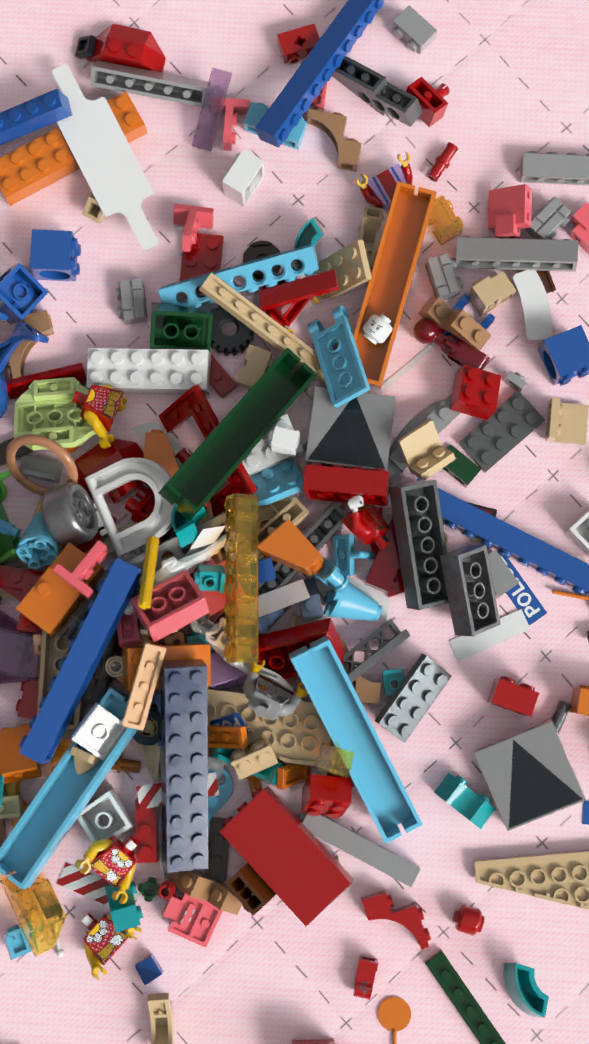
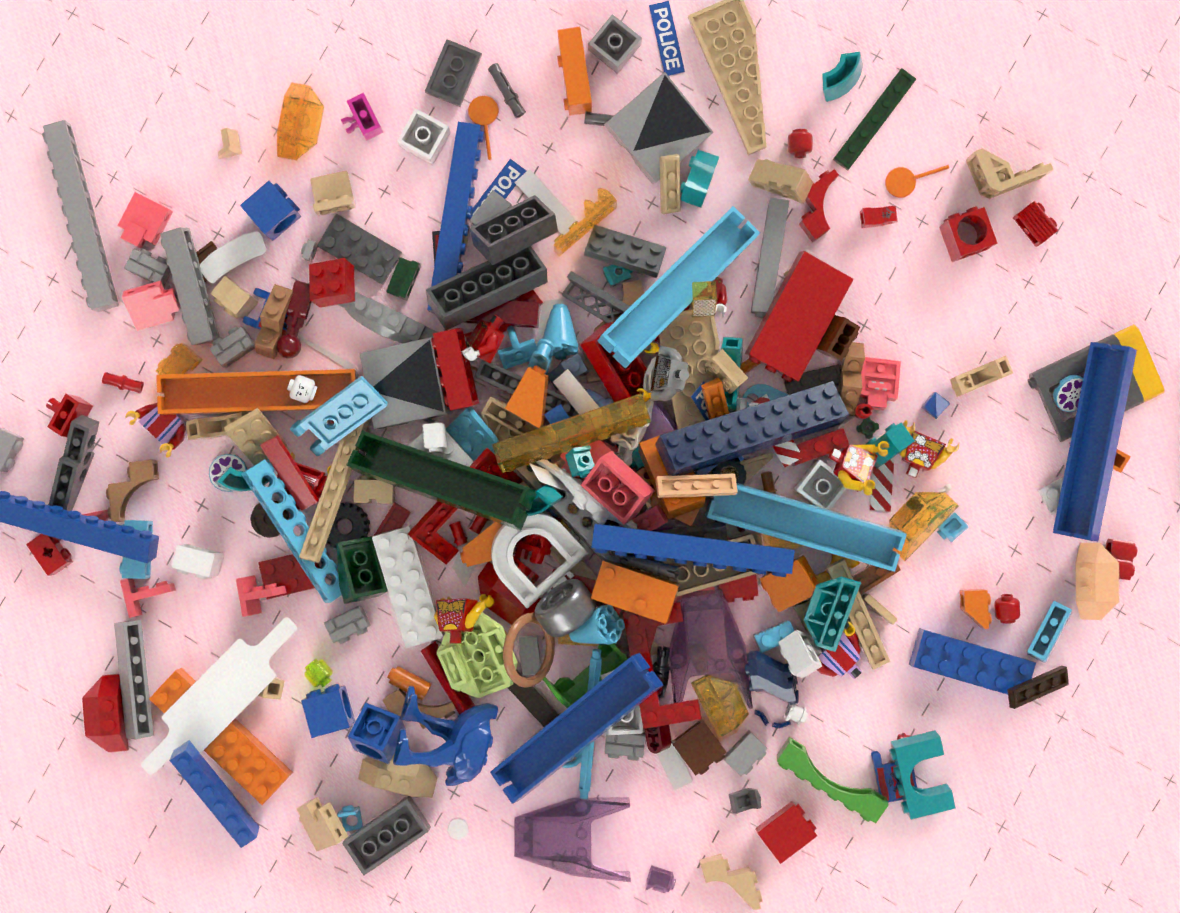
camera: 110 degrees left, 5 degrees up
light nougat tile [33,634,42,655] -> none
coral bracket [53,540,108,600] -> none
tan tile [69,746,100,775] -> none
white plate [70,703,128,761] -> none
black tile [75,35,97,59] -> none
tan tile [105,656,123,677] -> none
yellow axle [138,536,159,610] -> none
clear purple tile [192,67,232,152] -> none
orange tile [277,763,309,790] -> none
red brick [301,774,352,818] -> none
tan bracket [398,420,456,481] -> none
red brick [487,676,539,717] -> none
none -> tile [209,454,248,492]
none -> clear neon green head [304,658,333,687]
none -> orange brick [387,666,432,701]
none -> red pin [449,521,468,547]
none -> clear yellow hinge [553,188,617,257]
none -> tan tile [659,154,681,214]
none -> tan wedge [748,159,813,204]

